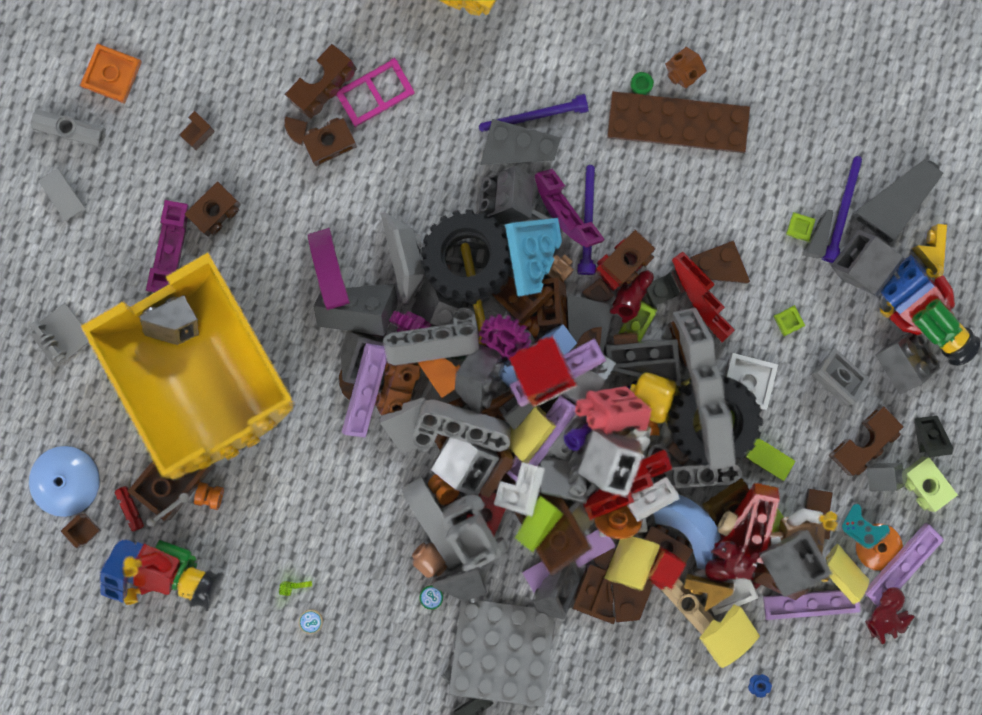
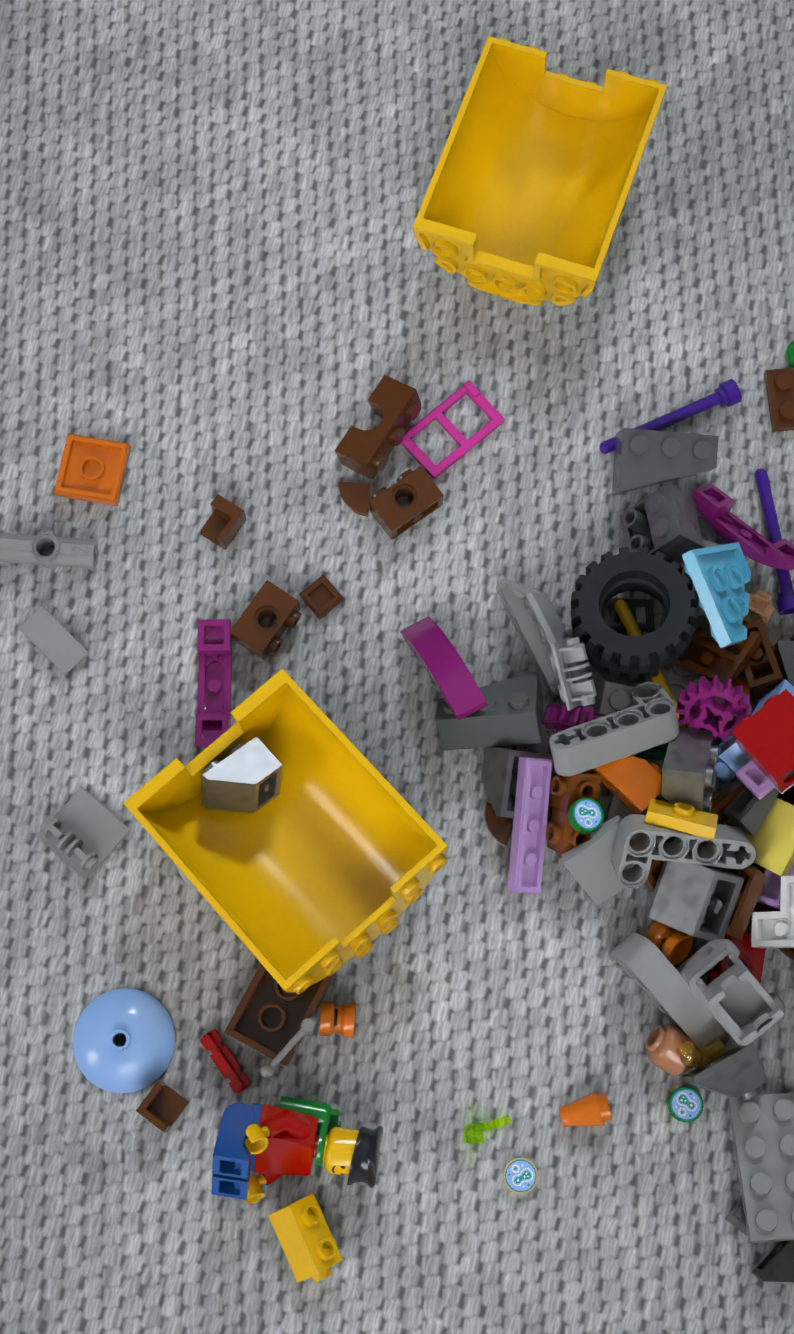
camera: 10 degrees left, 10 degrees down
none -> yellow brick [268,1193,343,1283]
none -> reddish brown tile [299,574,344,620]
none -> light grey hinge [550,635,597,711]
none -> orange cone [559,1091,613,1128]
none -> tile [567,798,604,834]
none -> yellow plate [645,798,718,840]
none -> clear yellow arm [676,1038,727,1068]

